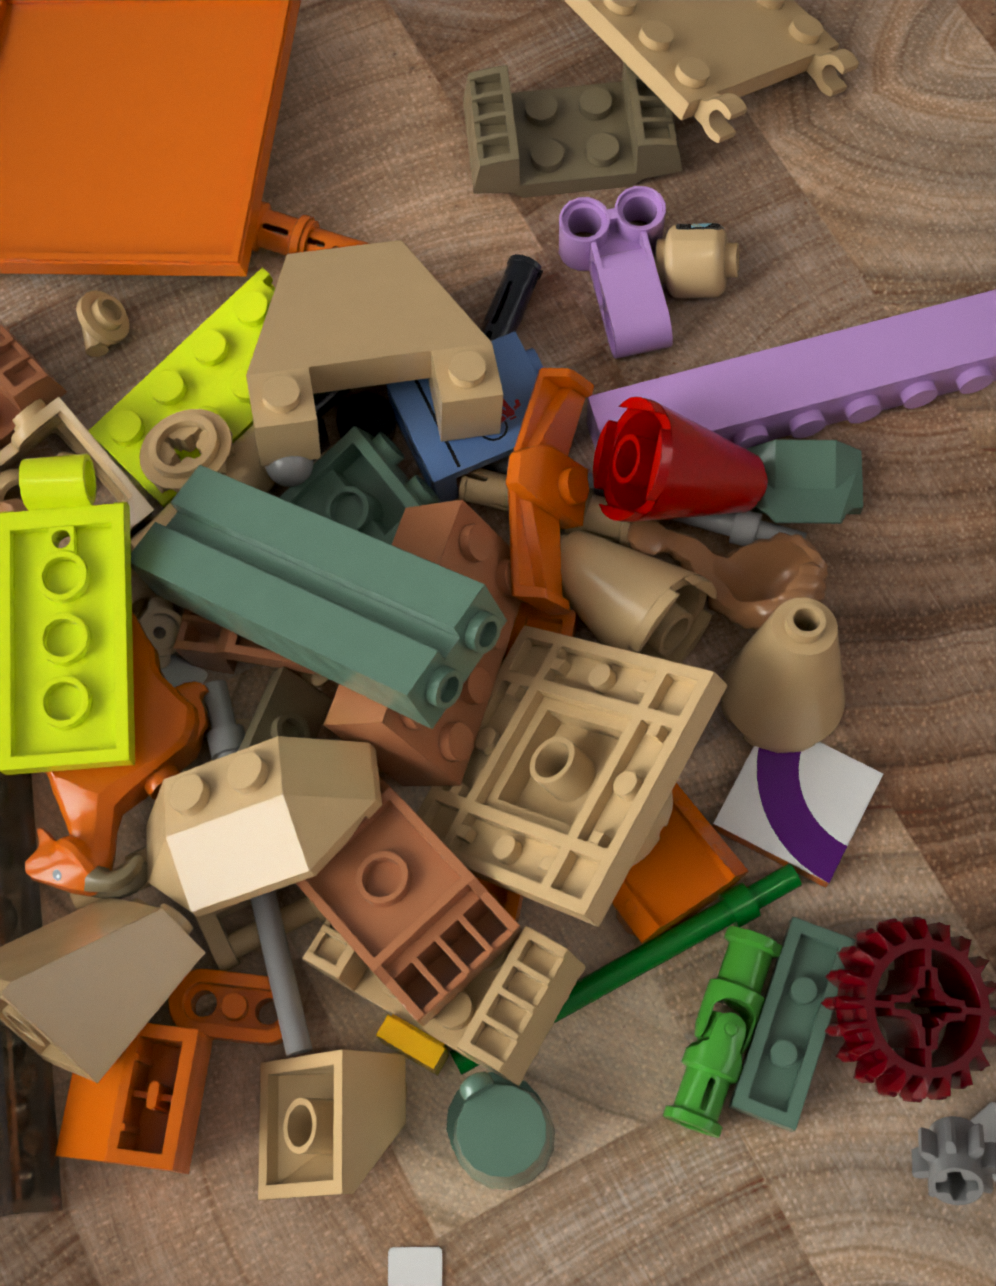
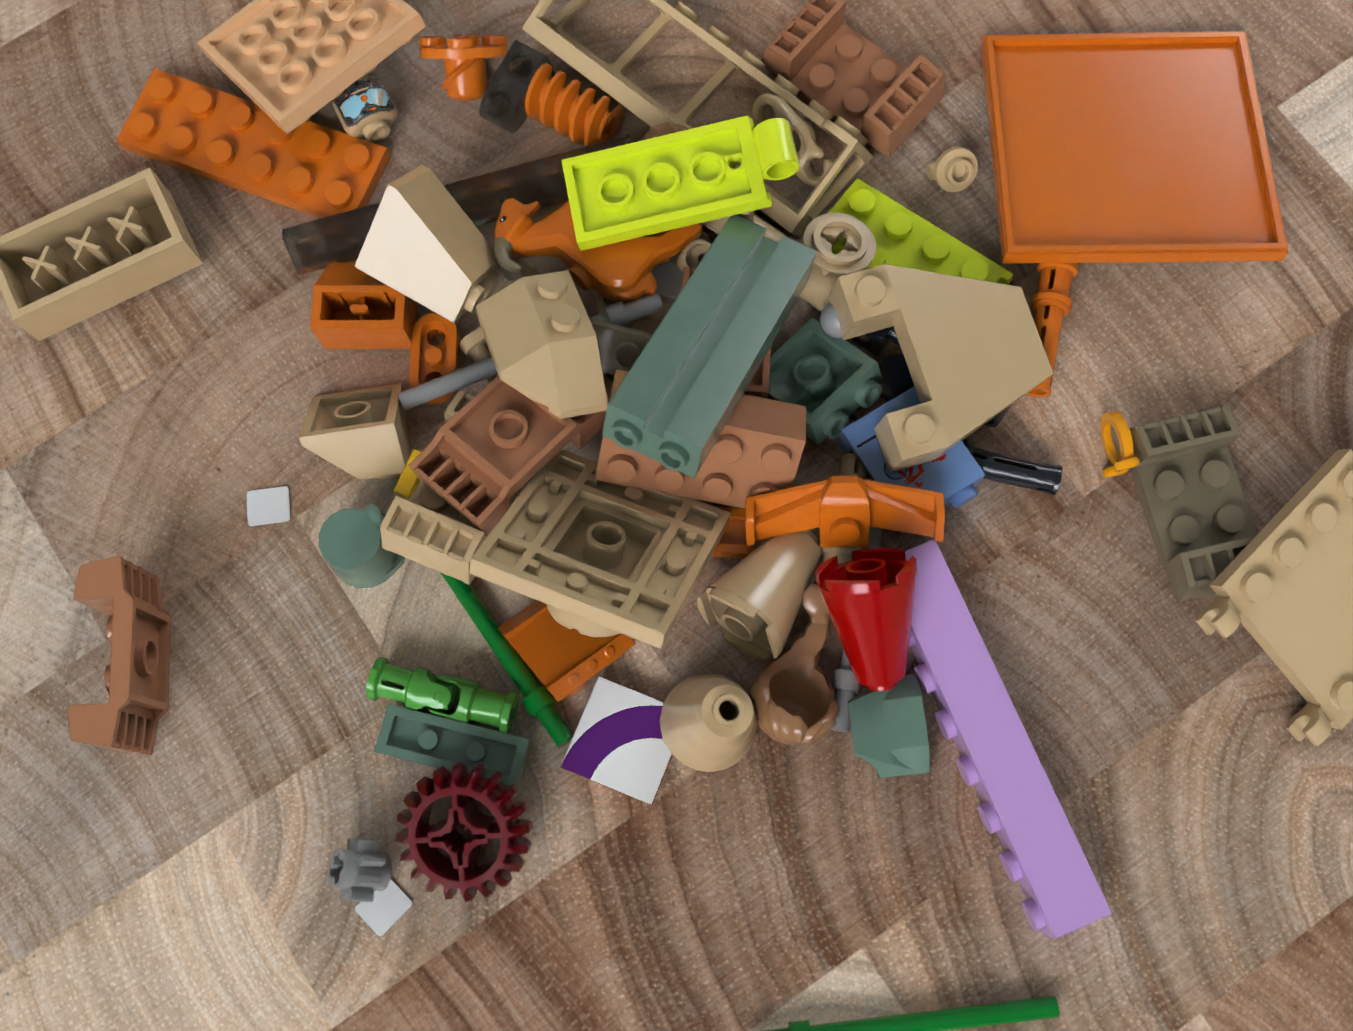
camera: 85 degrees right, 5 degrees up
lavender piece [559,186,673,359] -> none
tan head [655,223,739,298] -> none
none -> light orange piece [1100,410,1140,478]

